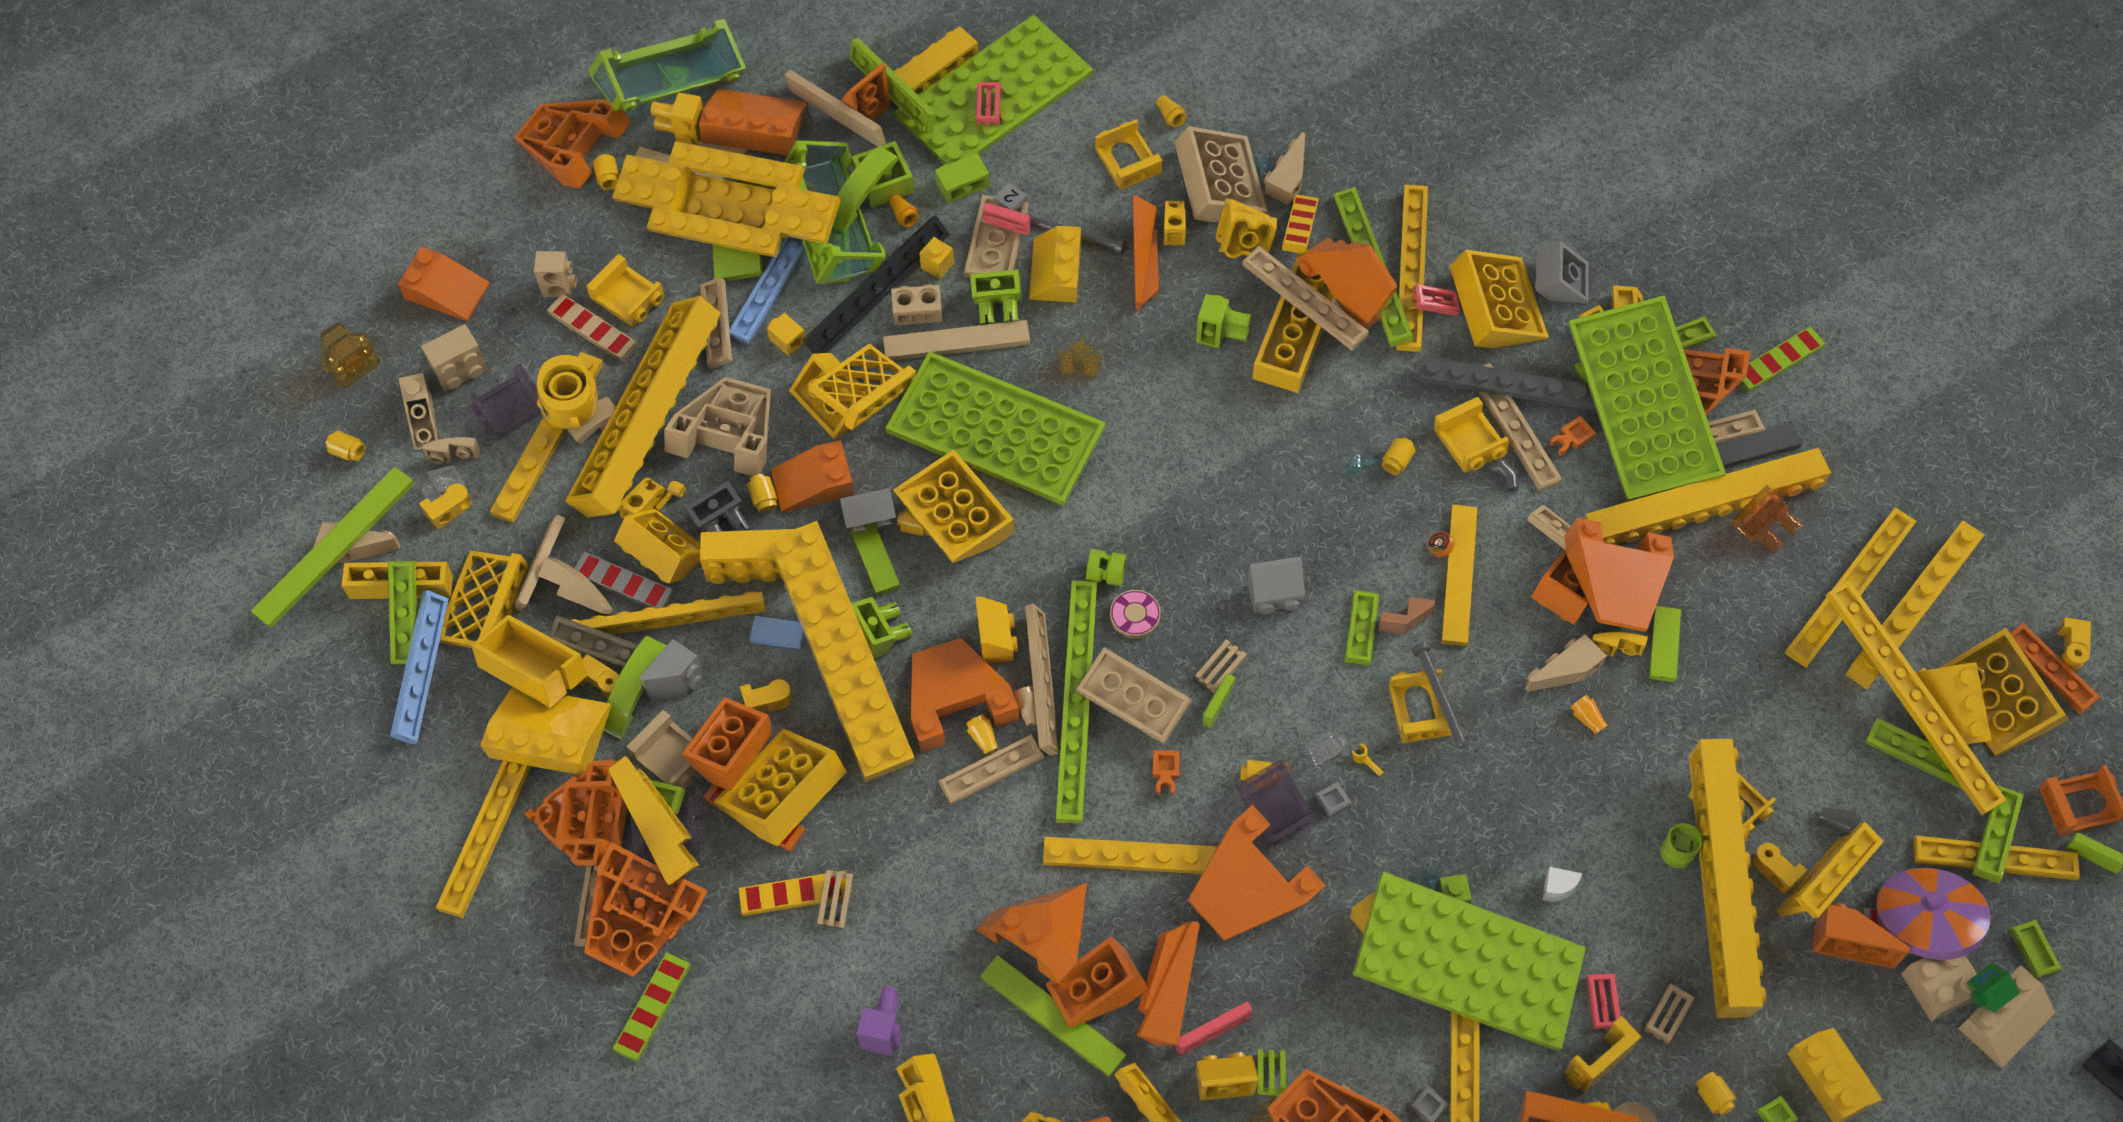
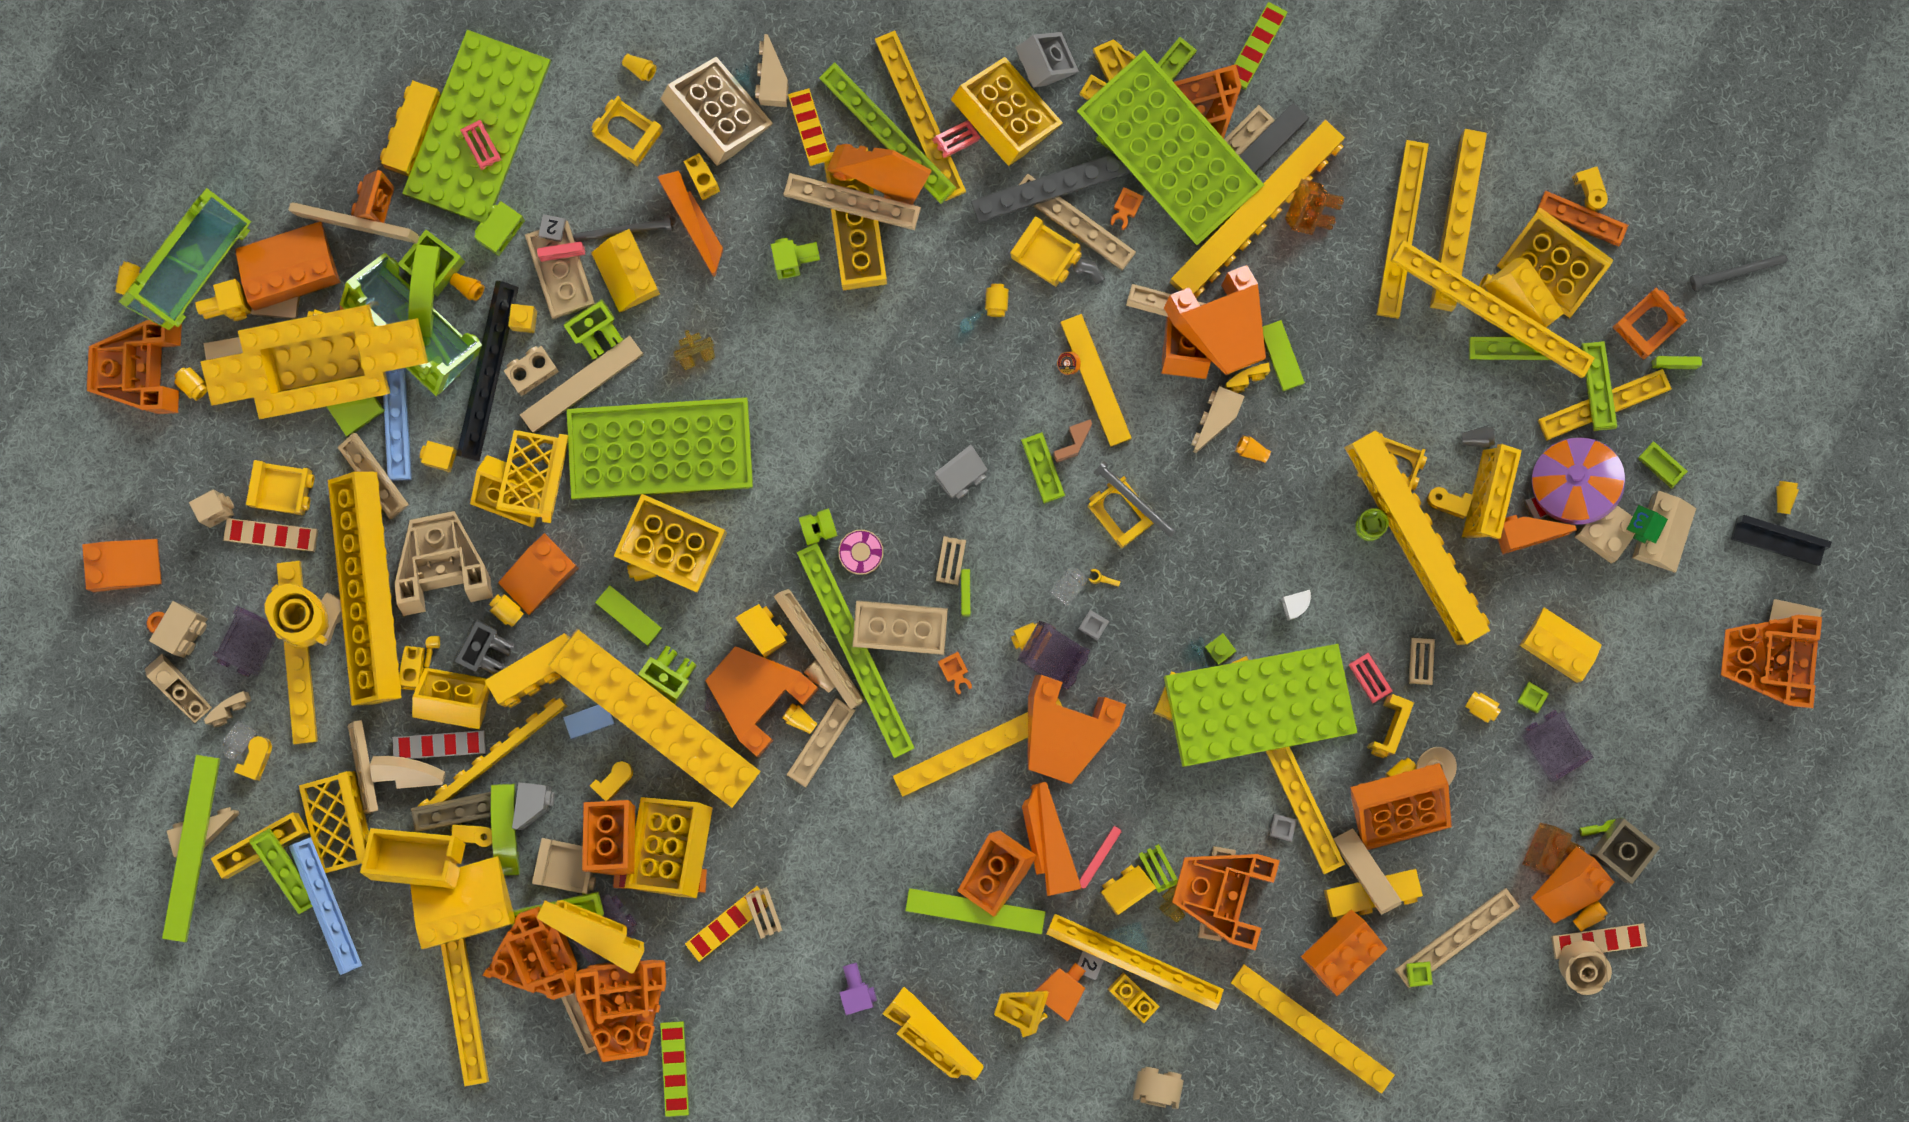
camera: 30 degrees left, 20 degrees up
clear yellow piece [320,322,380,387] -> none
yellow brick [326,431,365,462] -> none
light grey slope [839,488,896,532] -> none
lime tile [849,38,937,134] -> none
orange wedge [977,883,1087,985] -> none
yellow piece [1215,198,1277,258] -> none

